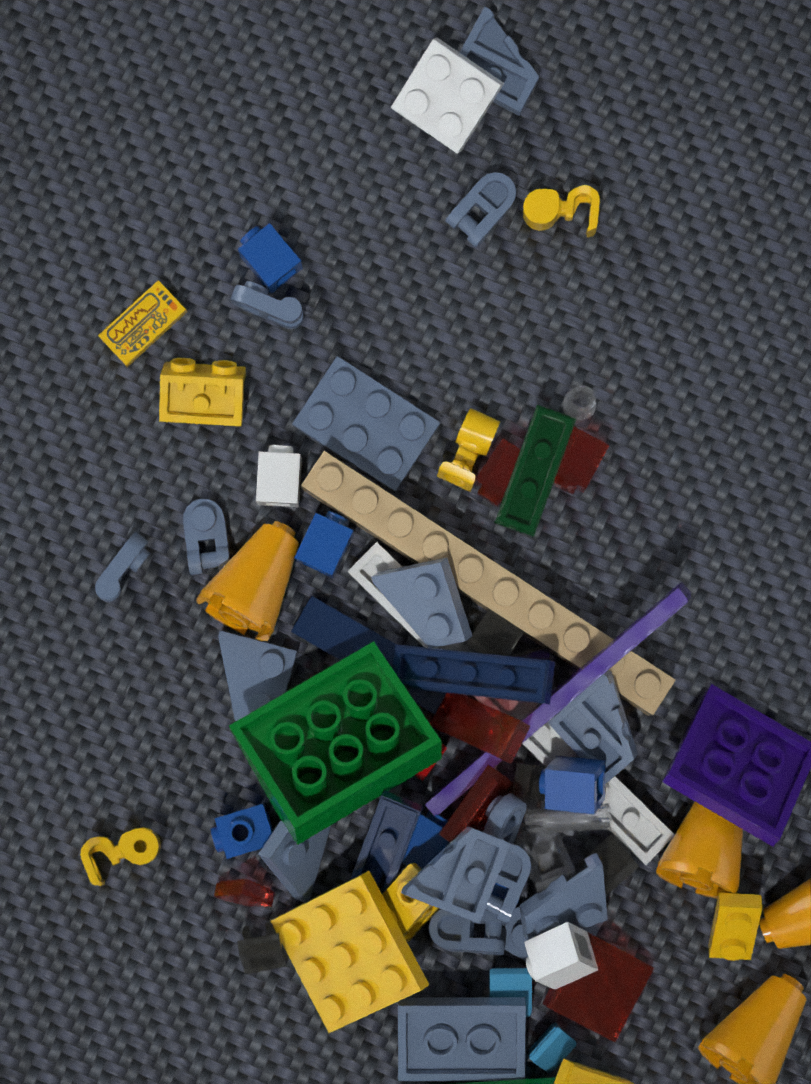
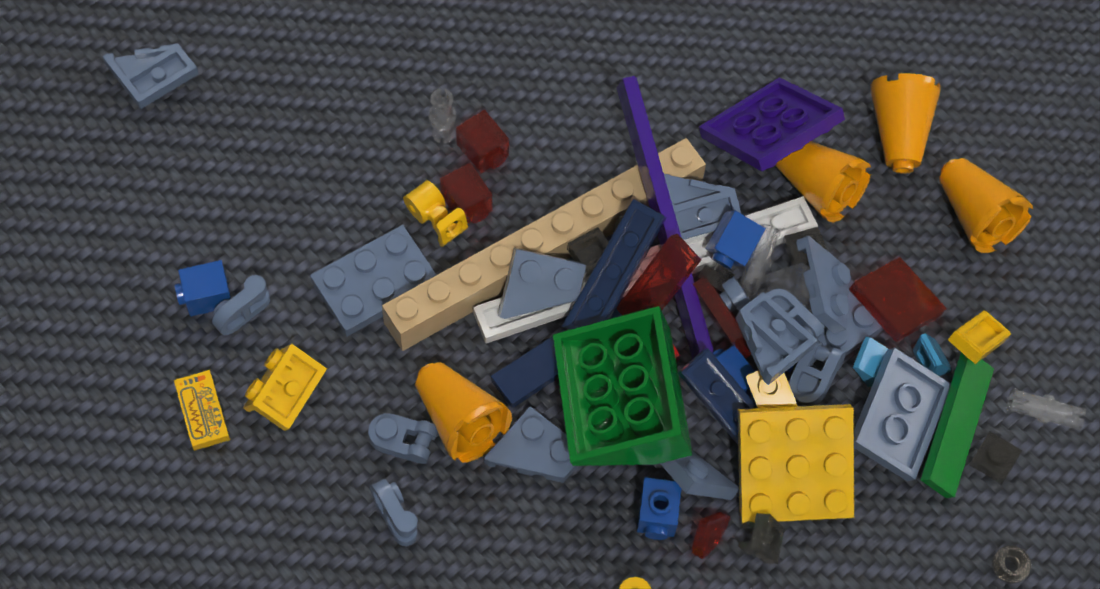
camera: 70 degrees left, 20 degrees down
white brick [256,445,302,507] -> none
blue brick [294,511,354,579] -> none
white plate [391,37,504,154] -> none
sand blue plate [445,172,516,248] -> none
dark green tile [494,405,576,538] -> none
yellow leg [523,185,600,238] -> none
white brick [524,922,598,990] -> none
yellow plate [708,892,762,961] -> none

